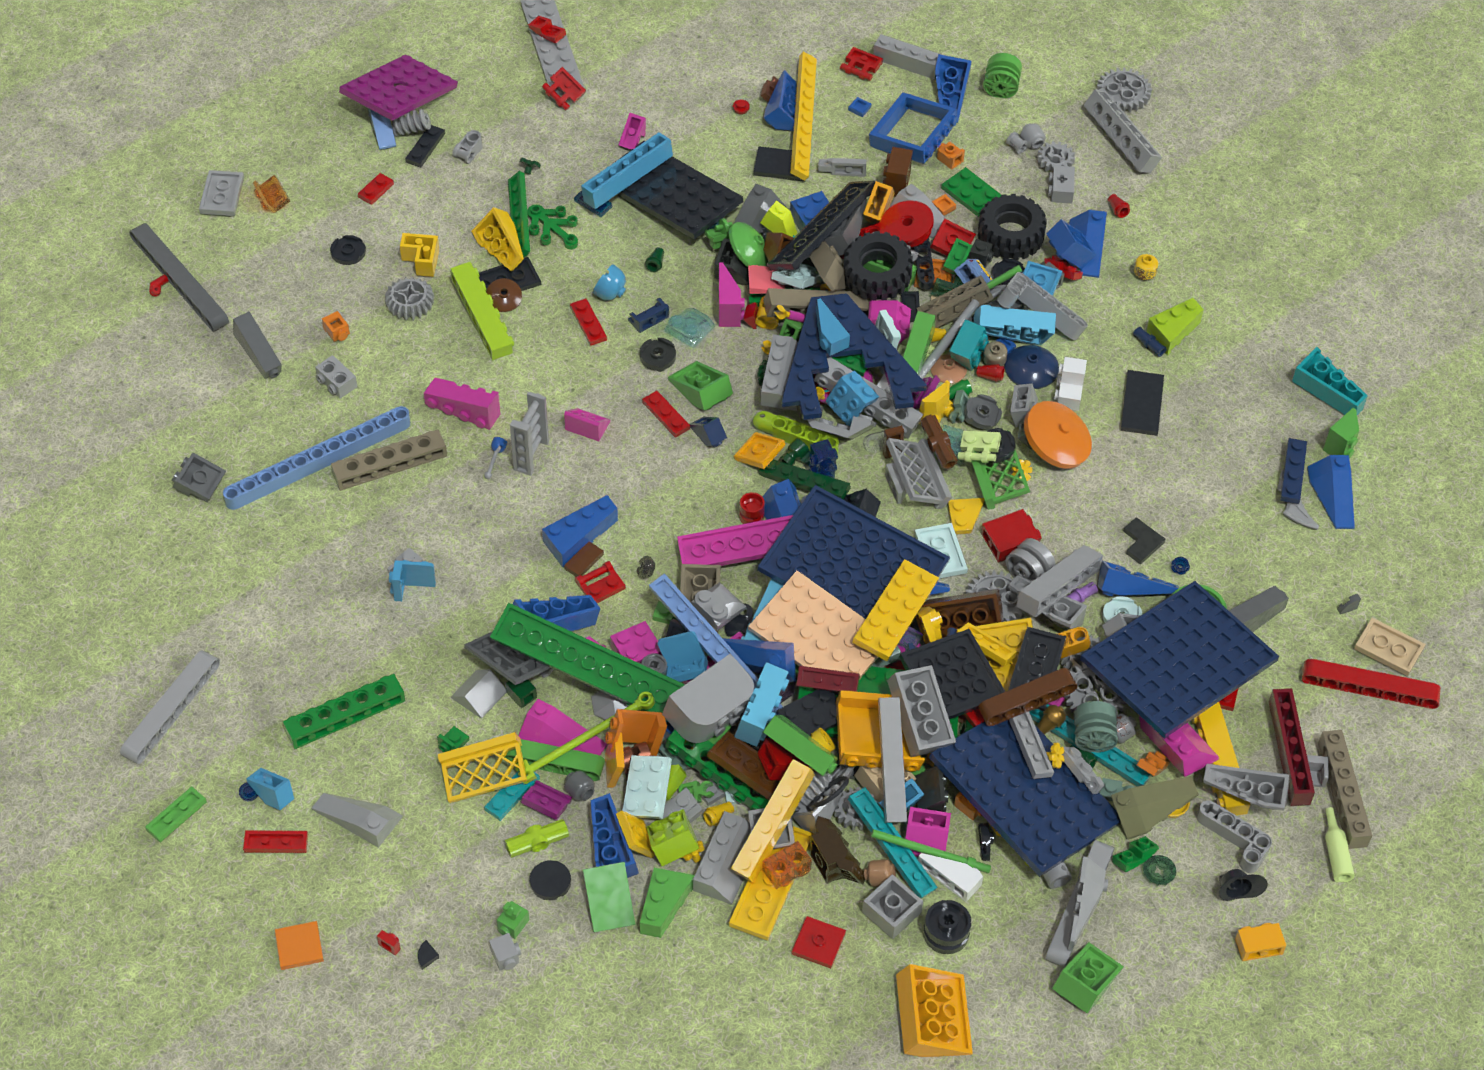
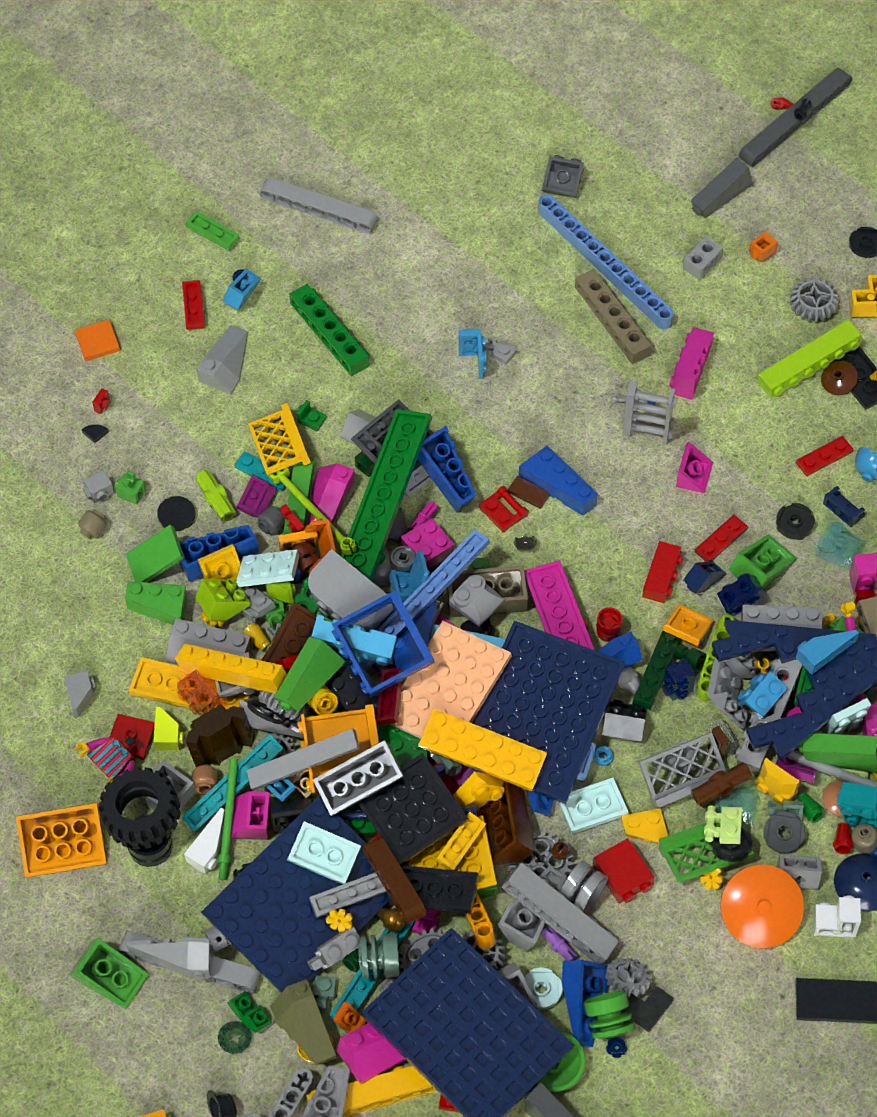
camera: 85 degrees right, 5 degrees up
none -> light grey slope [64,670,96,718]
none -> torso [74,735,137,783]
none -> dark tan head [78,509,107,538]
none -> black tyre [99,767,181,849]
none -> neon yellow slope [154,707,184,751]
none -> red plate [280,504,305,533]
none -> light aqua plate [287,821,361,884]
none -> blue window [331,590,435,697]
none -> reddish brown hinge [551,841,569,860]
none -> bright green wheel [583,991,635,1038]
none -> light grey gear [605,957,652,997]
none -> red brick [642,541,683,603]
none -> clear blue brick [717,573,766,616]
none -> black pin [794,99,812,121]

